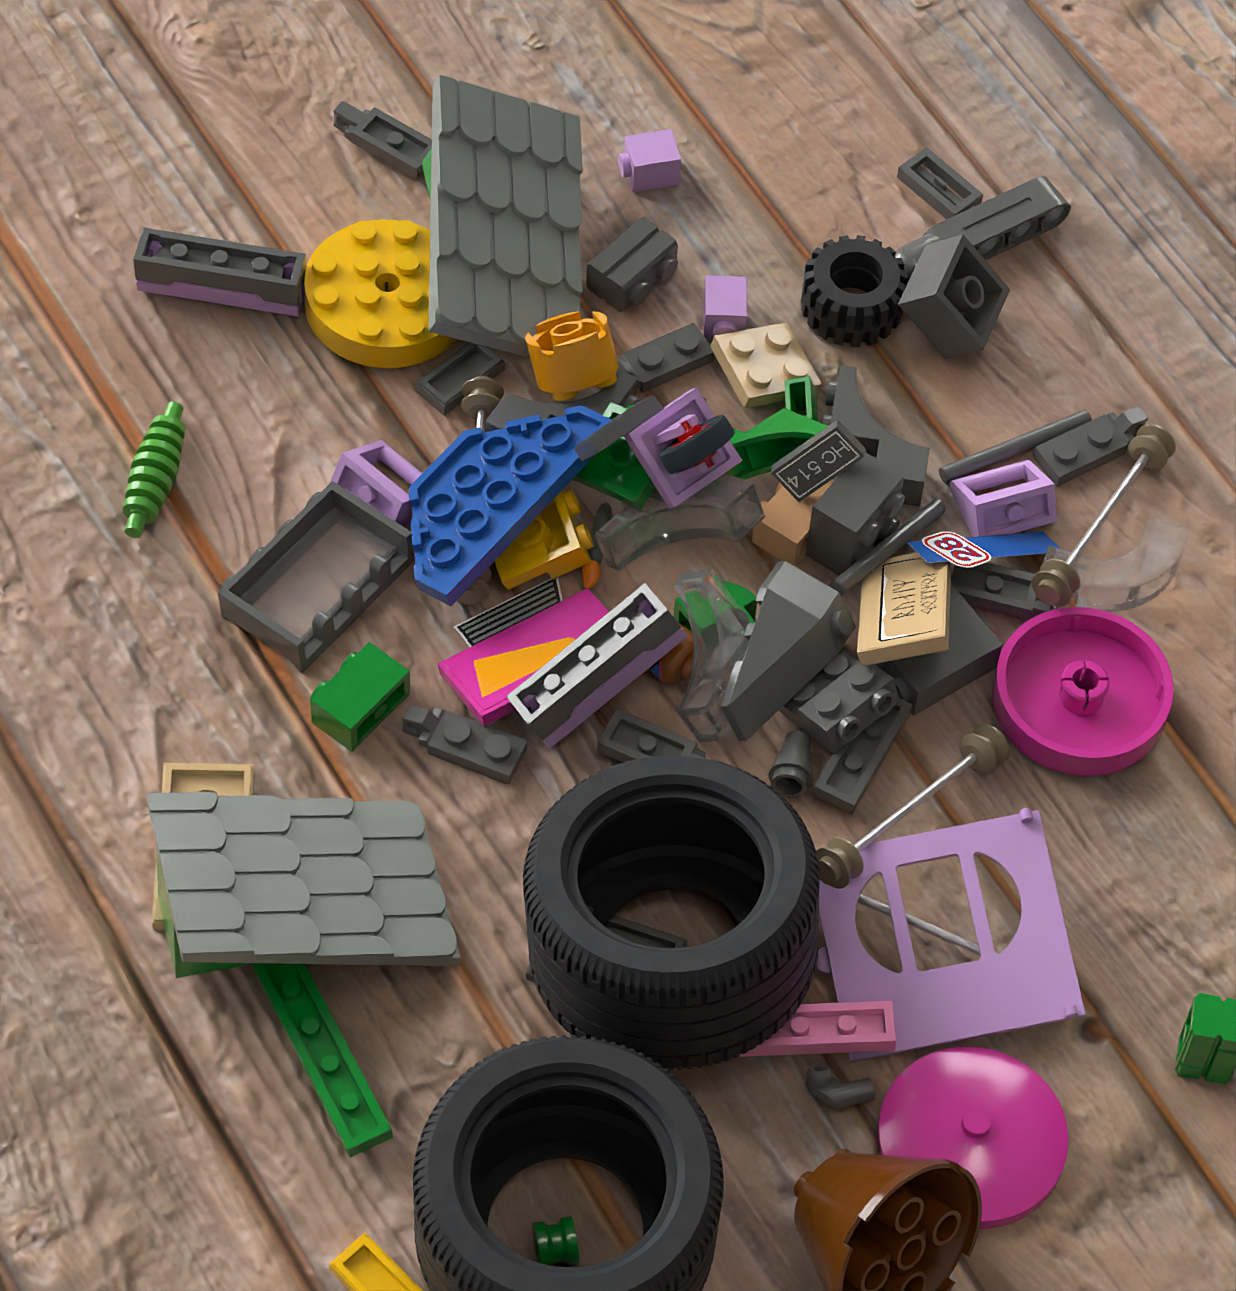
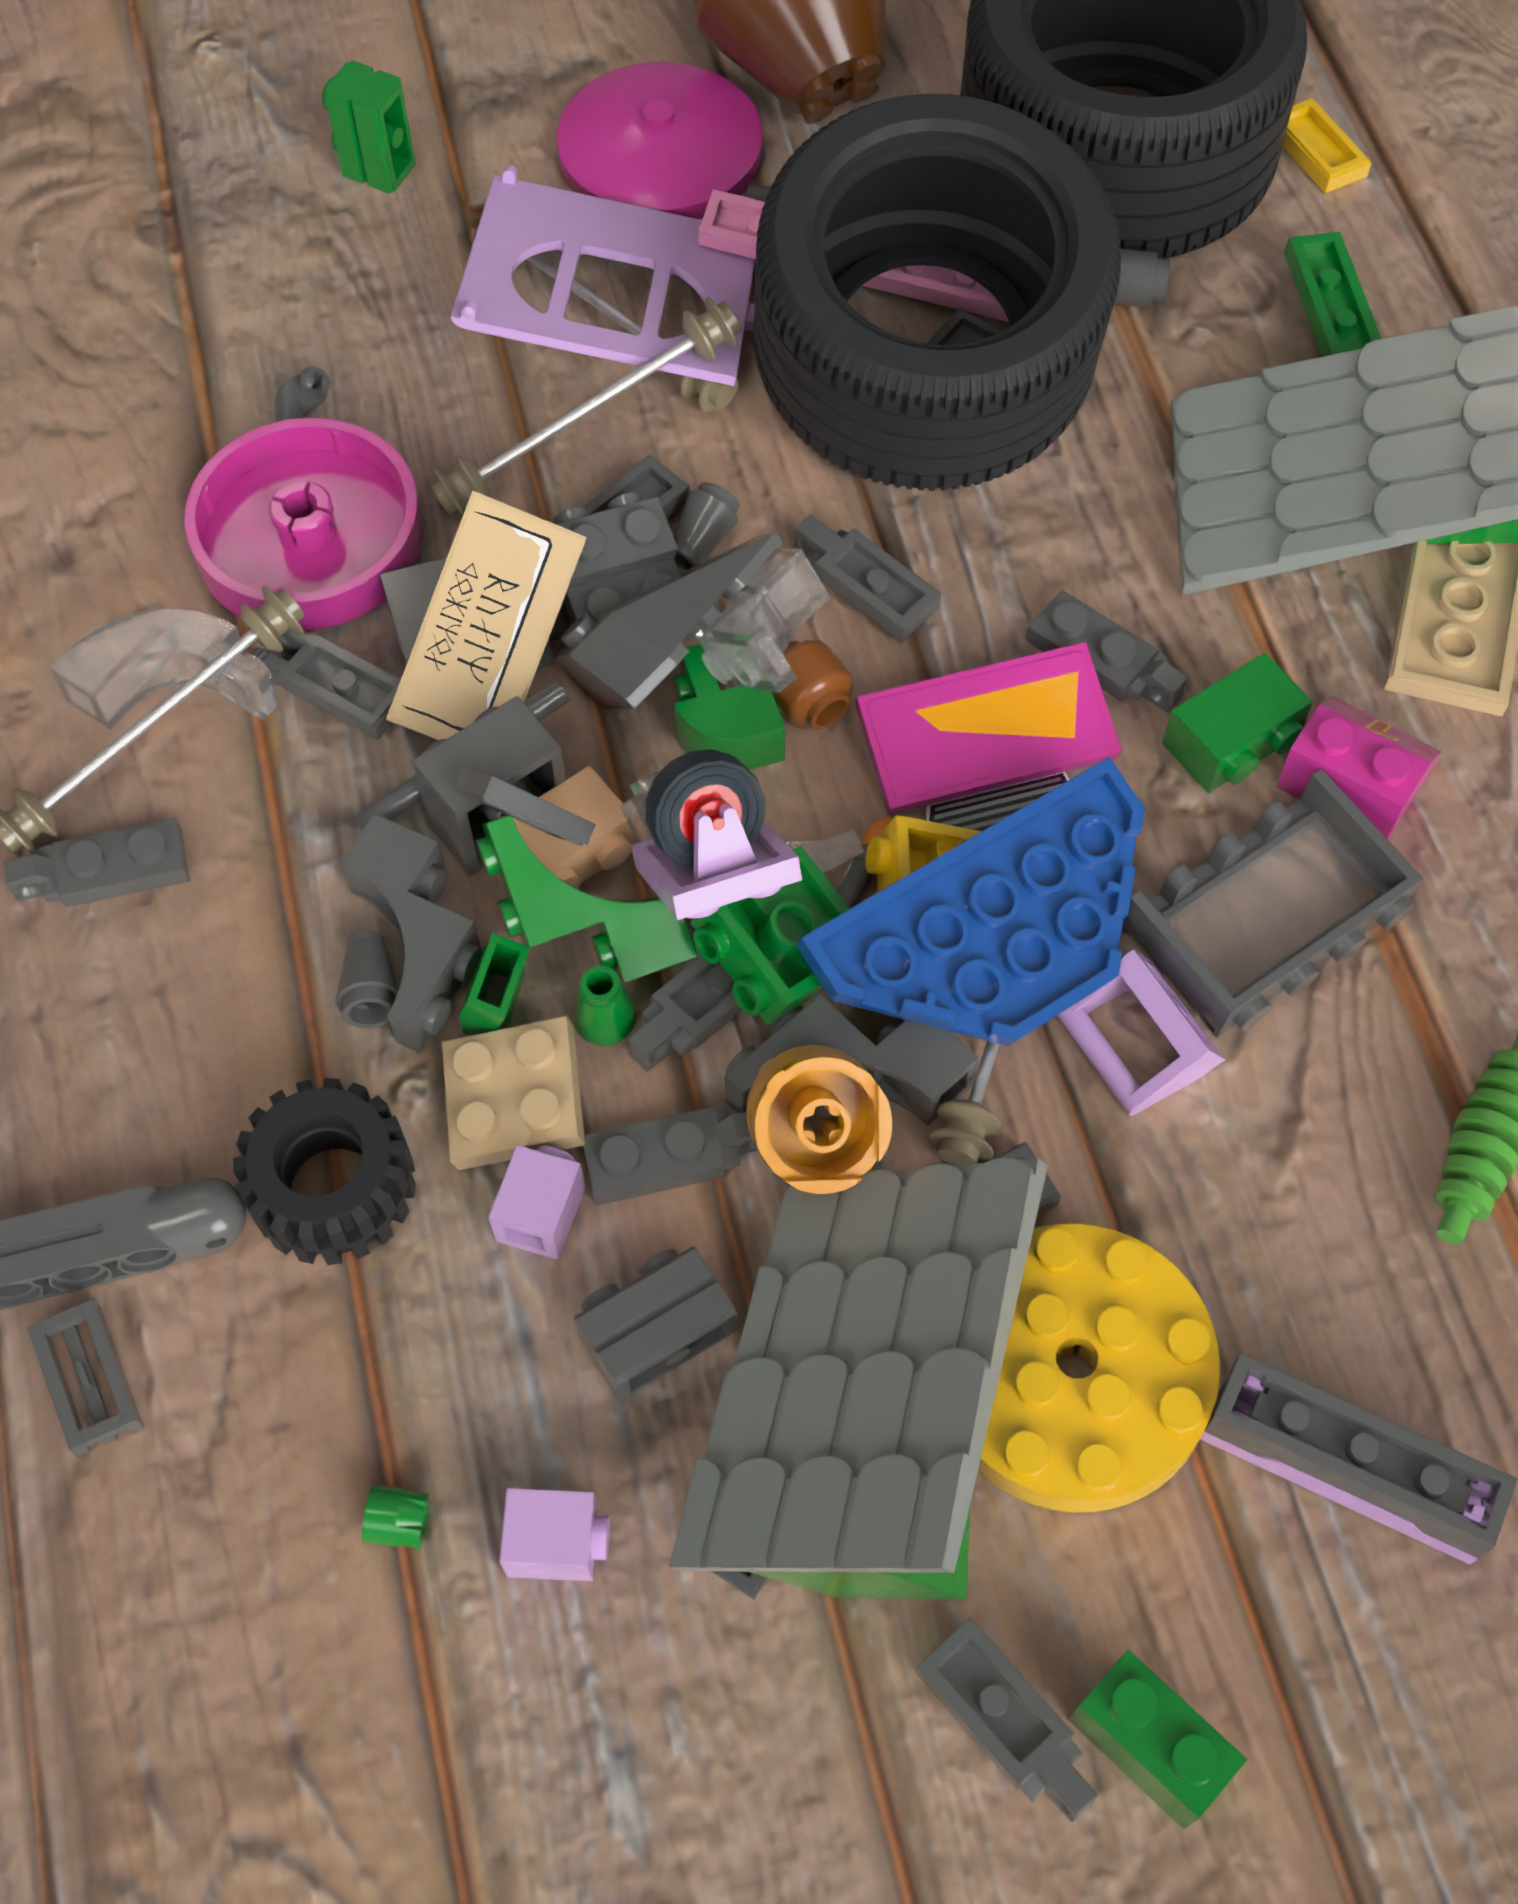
camera: 160 degrees left, 5 degrees up
dark grey piece [506,583,688,748] -> none
dark grey tile [574,396,663,461] -> none
dark grey brick [898,234,1010,359] -> none
blue sticker [907,531,1064,568] -> none
dark grey bar [939,410,1092,483] -> none
lavender tile [950,460,1057,537] -> none
none -> dark grey arm [275,366,330,422]
none -> dark grey cone [335,930,398,1028]
none -> green hose [362,1484,431,1549]
none -> green cone [573,965,637,1046]
none -> green brick [1068,1649,1248,1829]
none -> dark pink slope [1276,696,1442,840]

